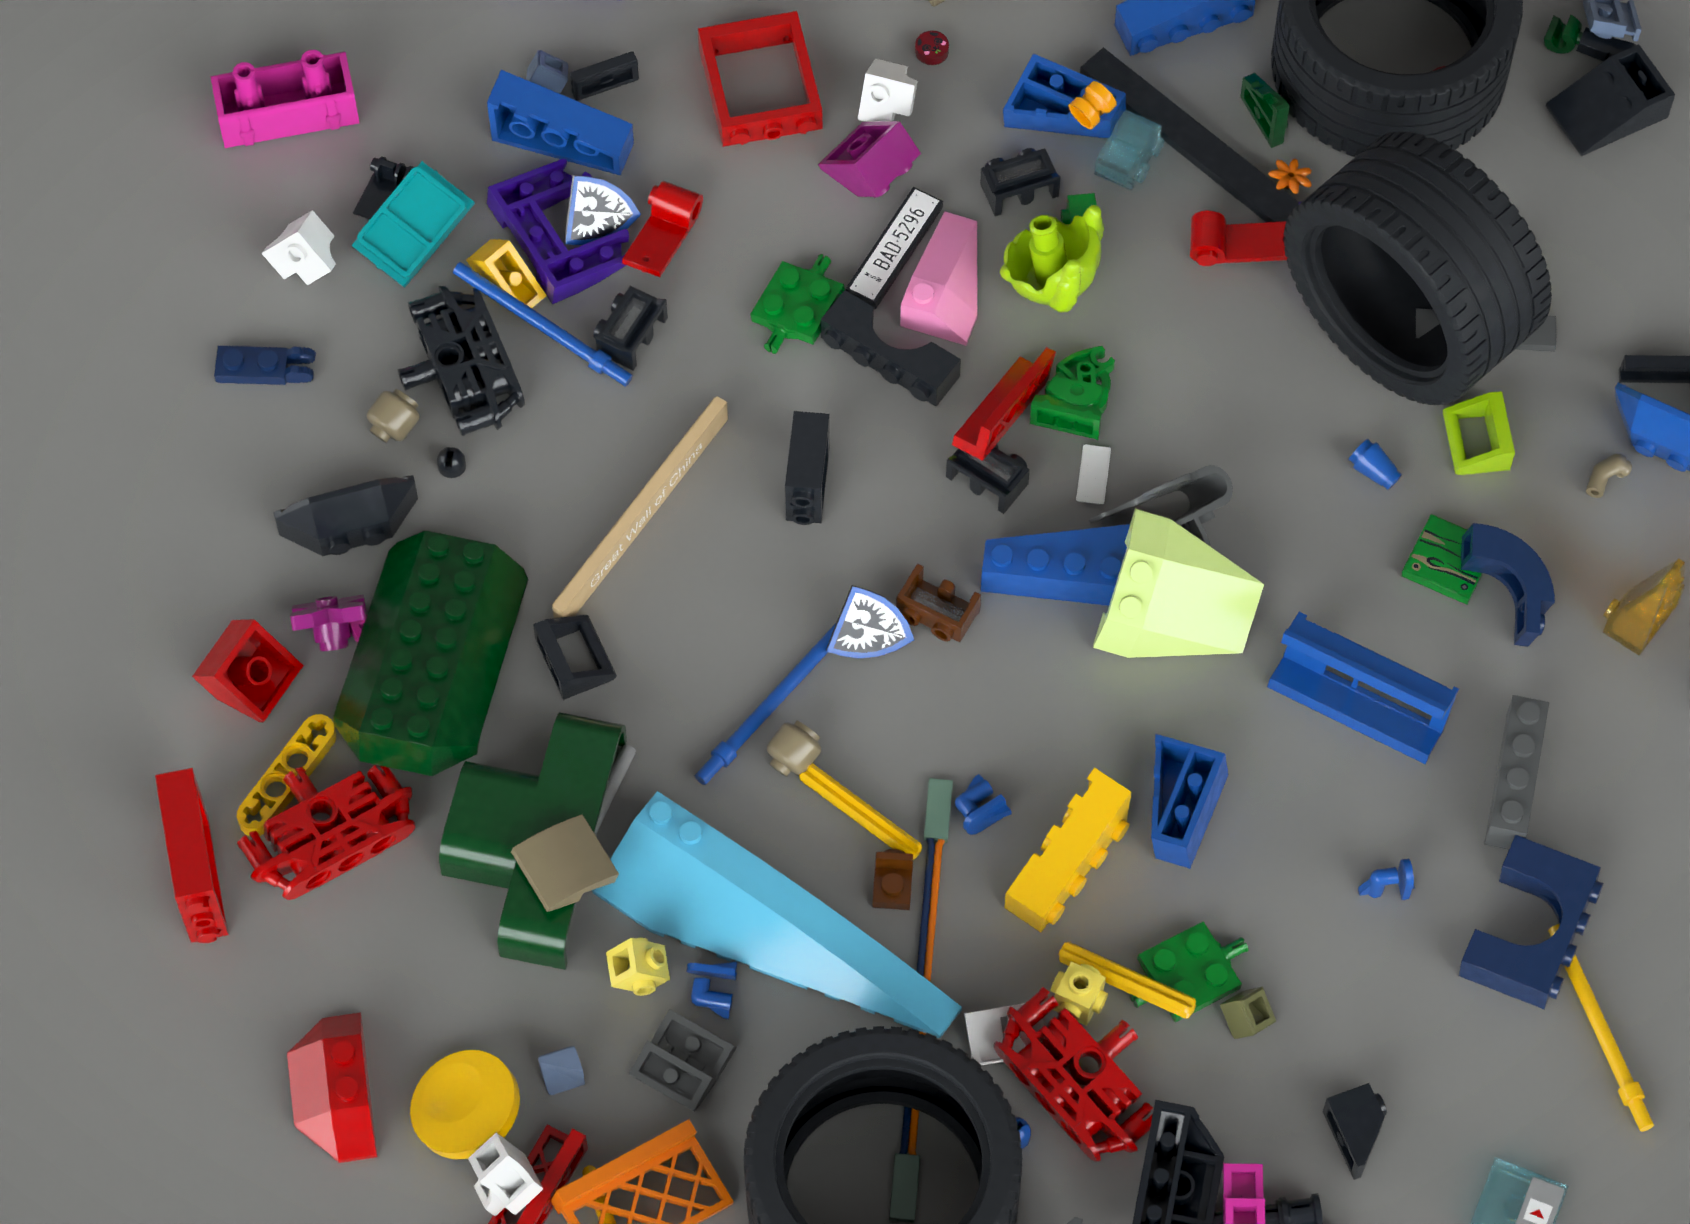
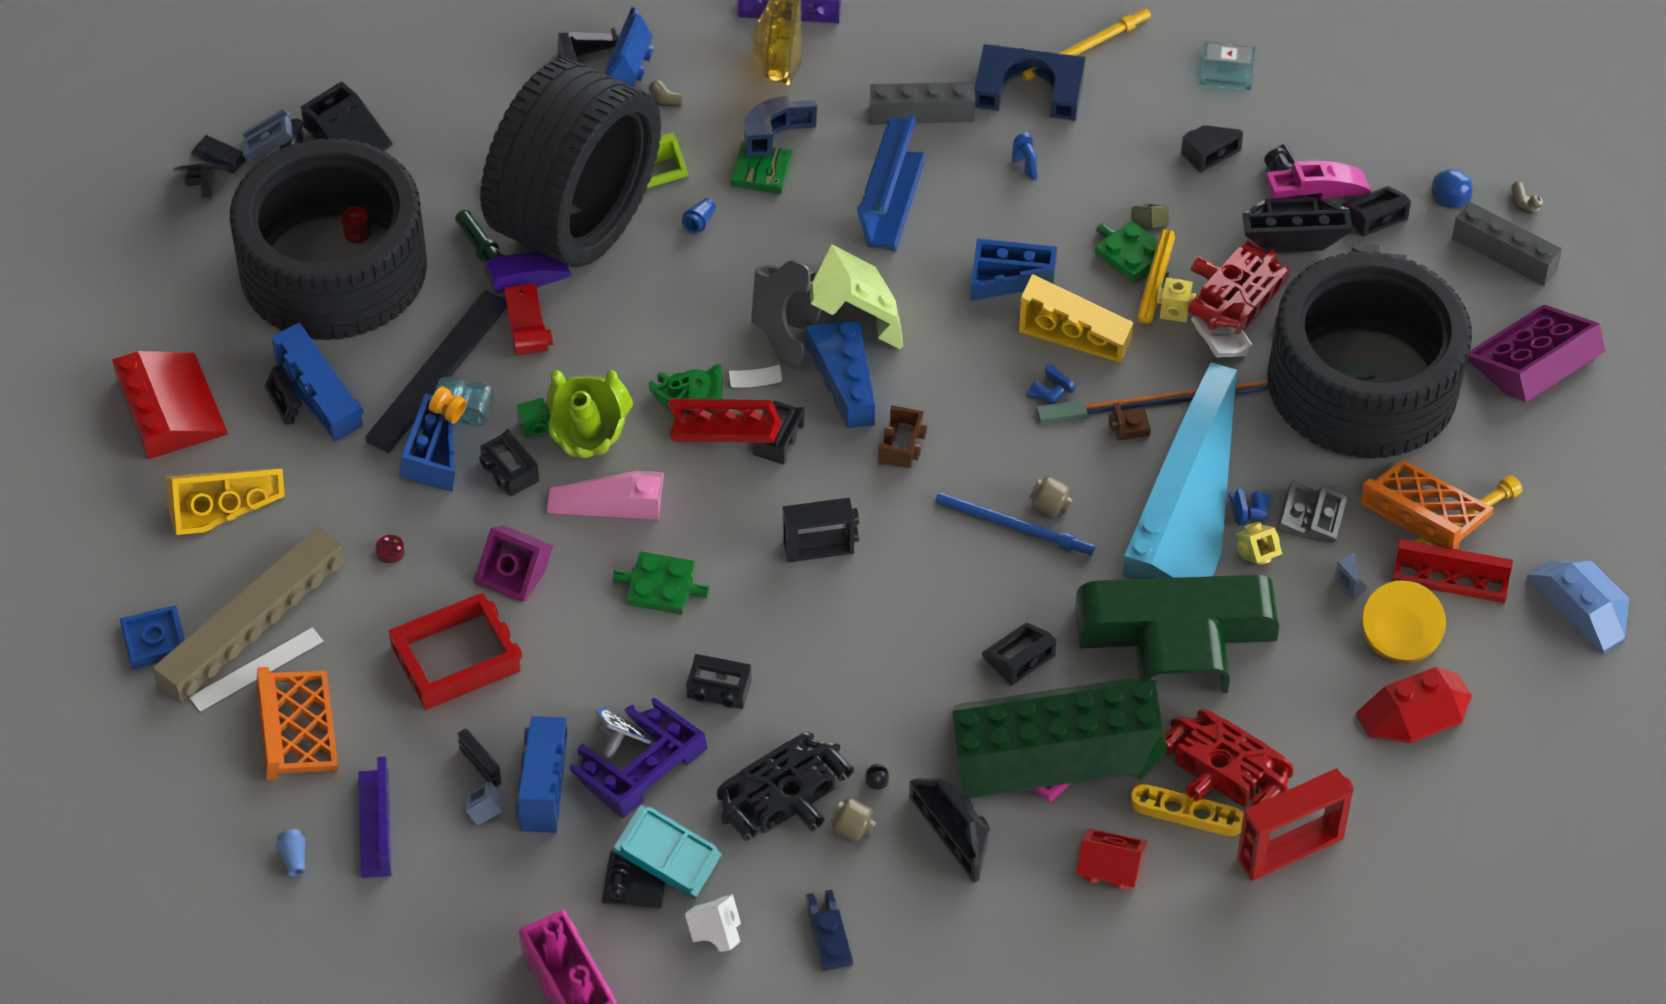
camera: 105 degrees left, 10 degrees down
magenta plant [290,595,366,651] -> none
blue bar [453,262,633,387] -> none
yellow slope [466,239,547,308] -> none
white brick [468,1133,543,1216] -> none
dark tan slope [511,814,619,912] -> none
tan tile [552,396,728,618] -> none
red door [622,181,703,277] -> none
yellow axle [799,763,922,860] -> none
black arch [821,290,961,406] -> none
shield [826,585,914,659] -> none
tile [845,187,943,309] -> none
white brick [858,58,918,122] -> none
dark green wing [1240,73,1290,148] -> none
orange plant [1268,158,1312,194] -> none

